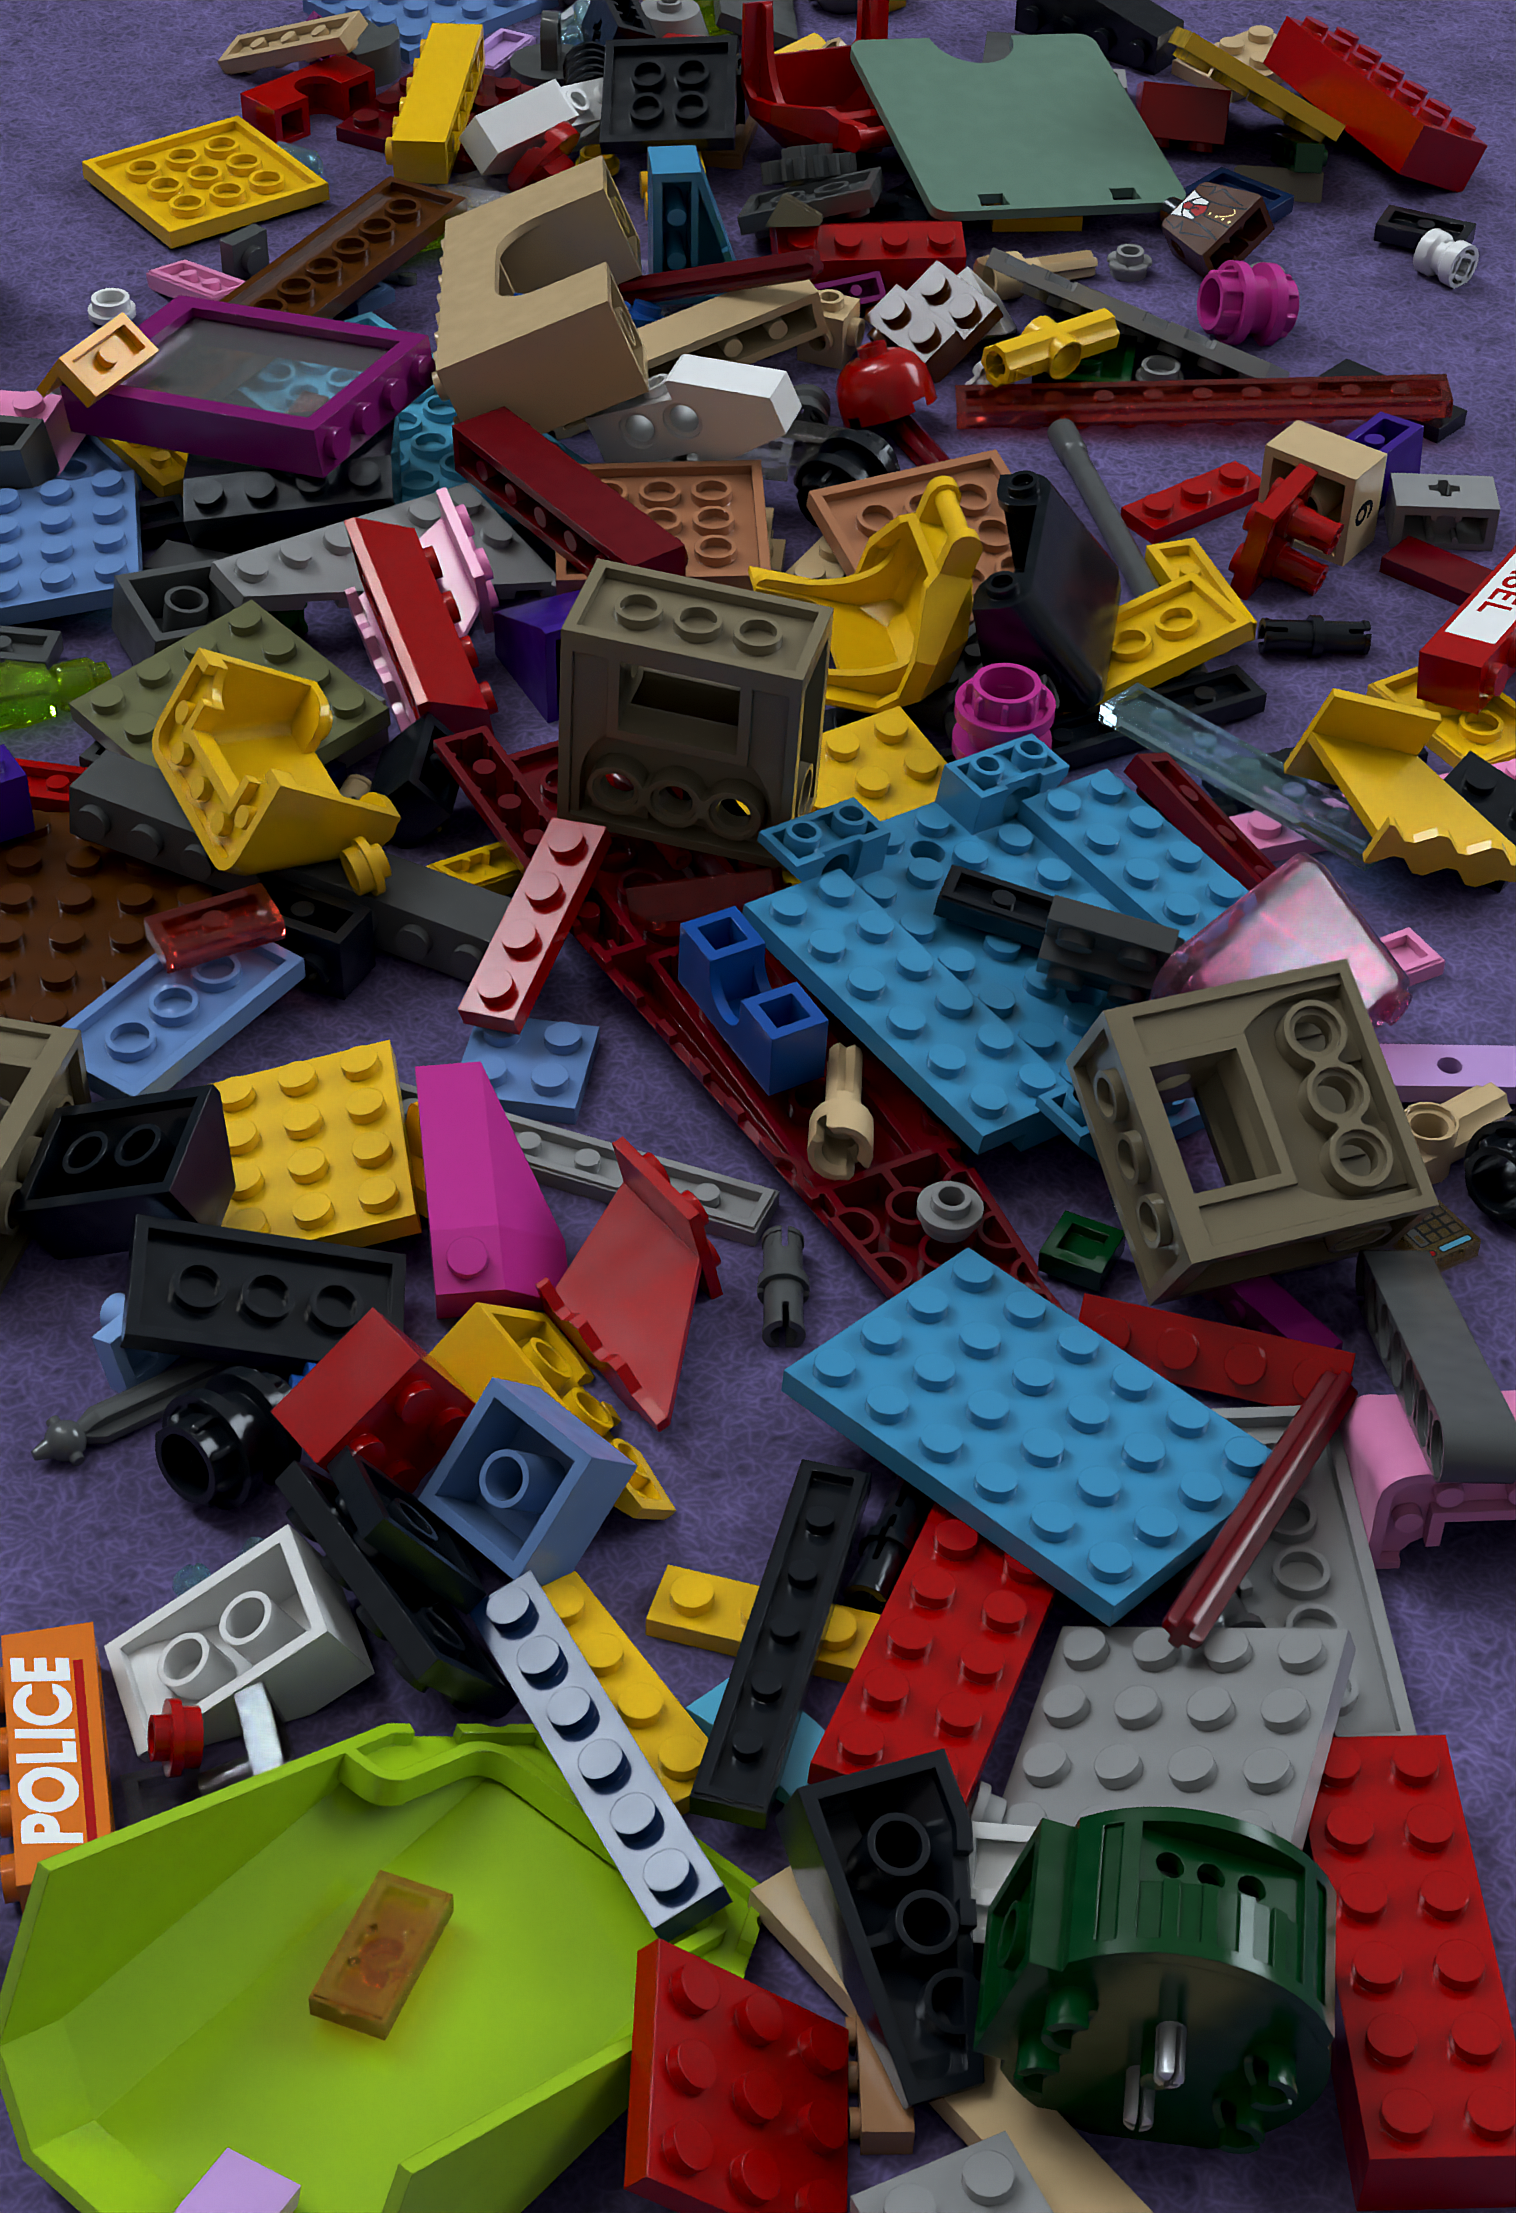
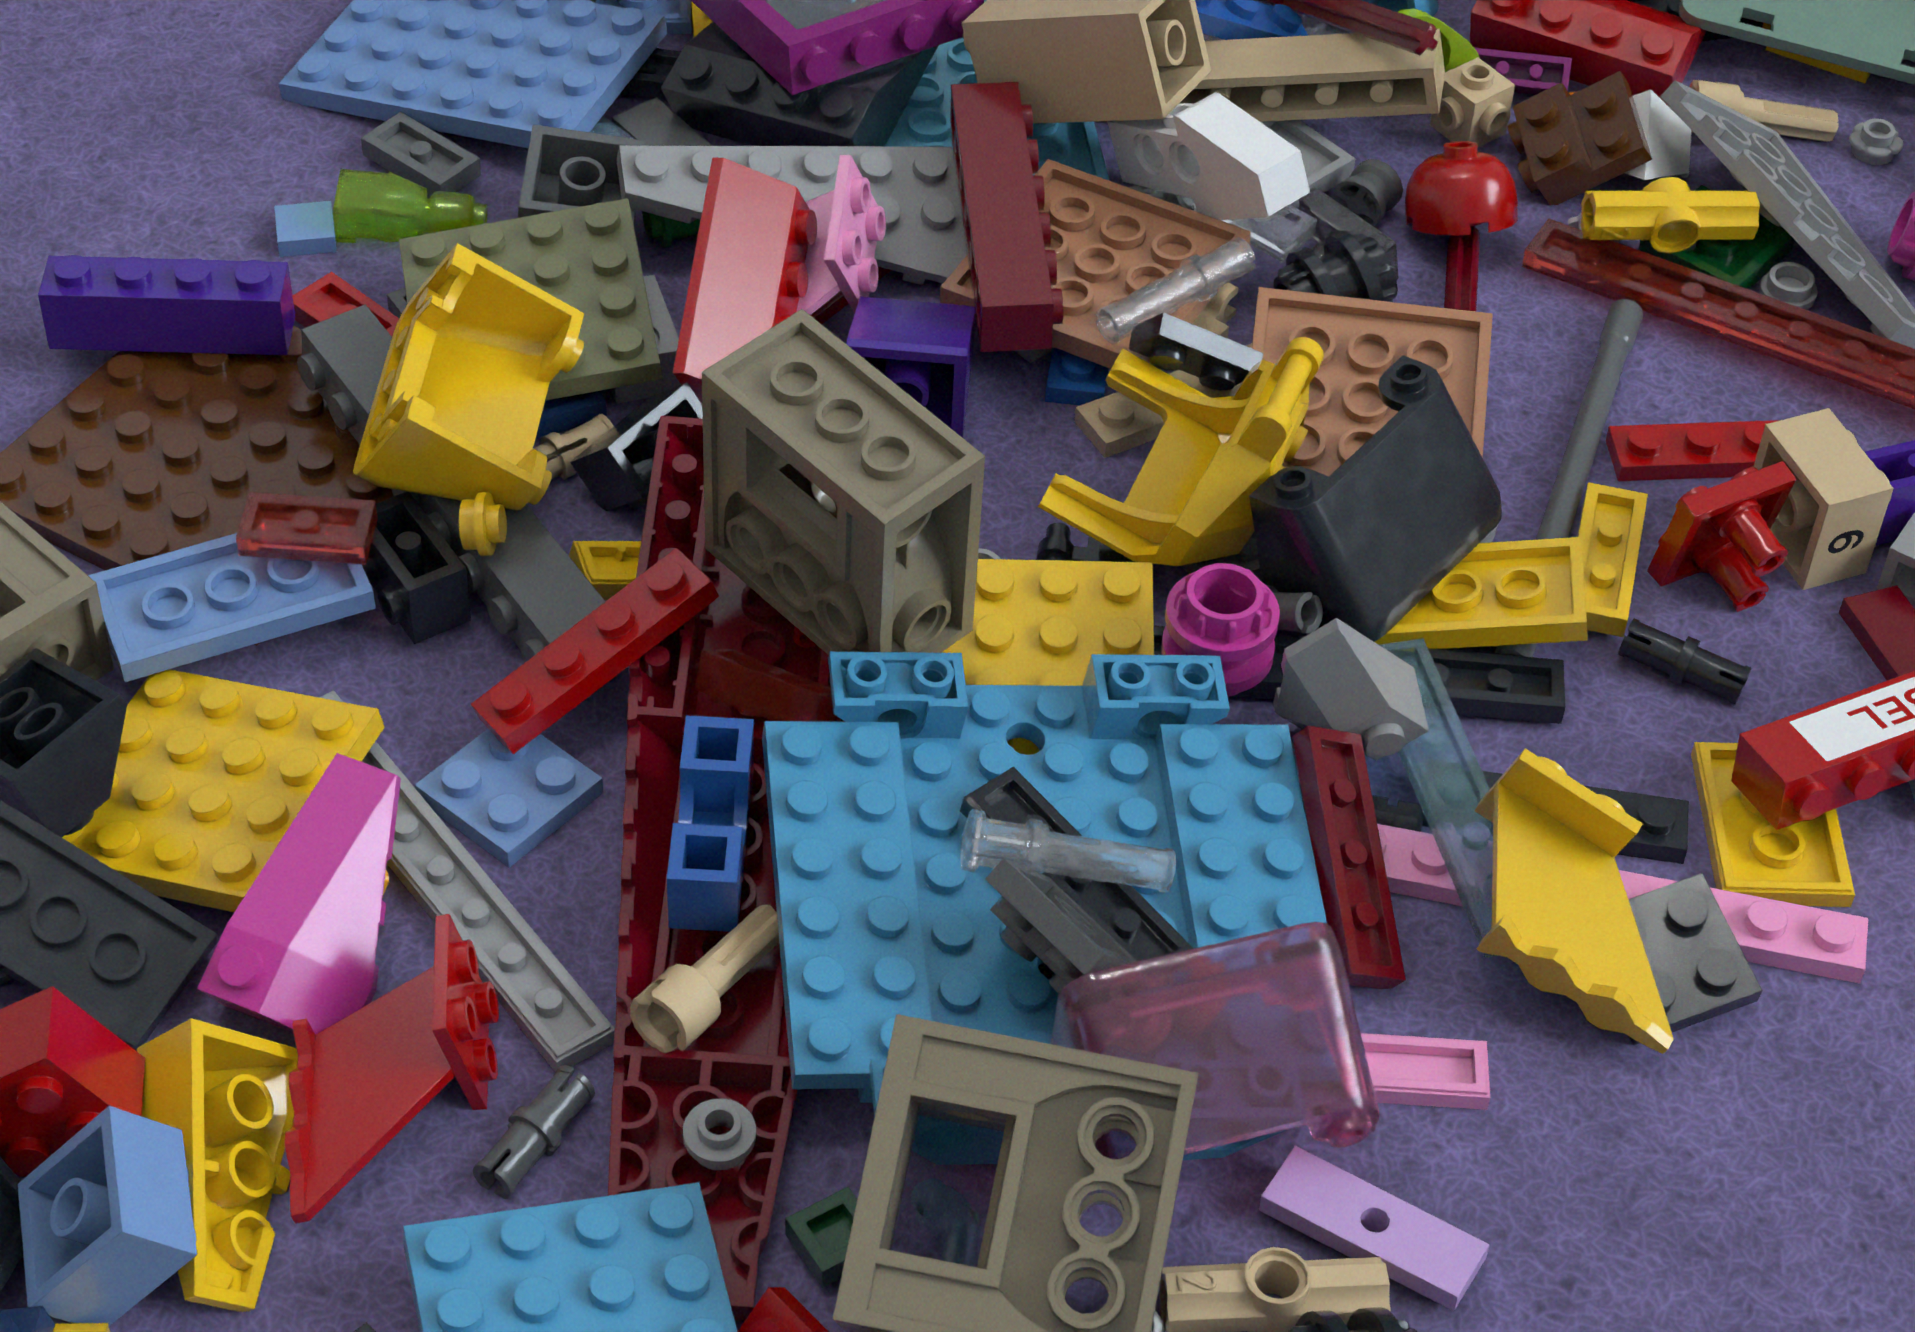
camera: 30 degrees right, 5 degrees up
none -> clear pin [960,809,1176,893]
none -> clear pin [1096,237,1256,344]
none -> black plate [1128,312,1263,390]
none -> light grey slope [1273,618,1429,761]

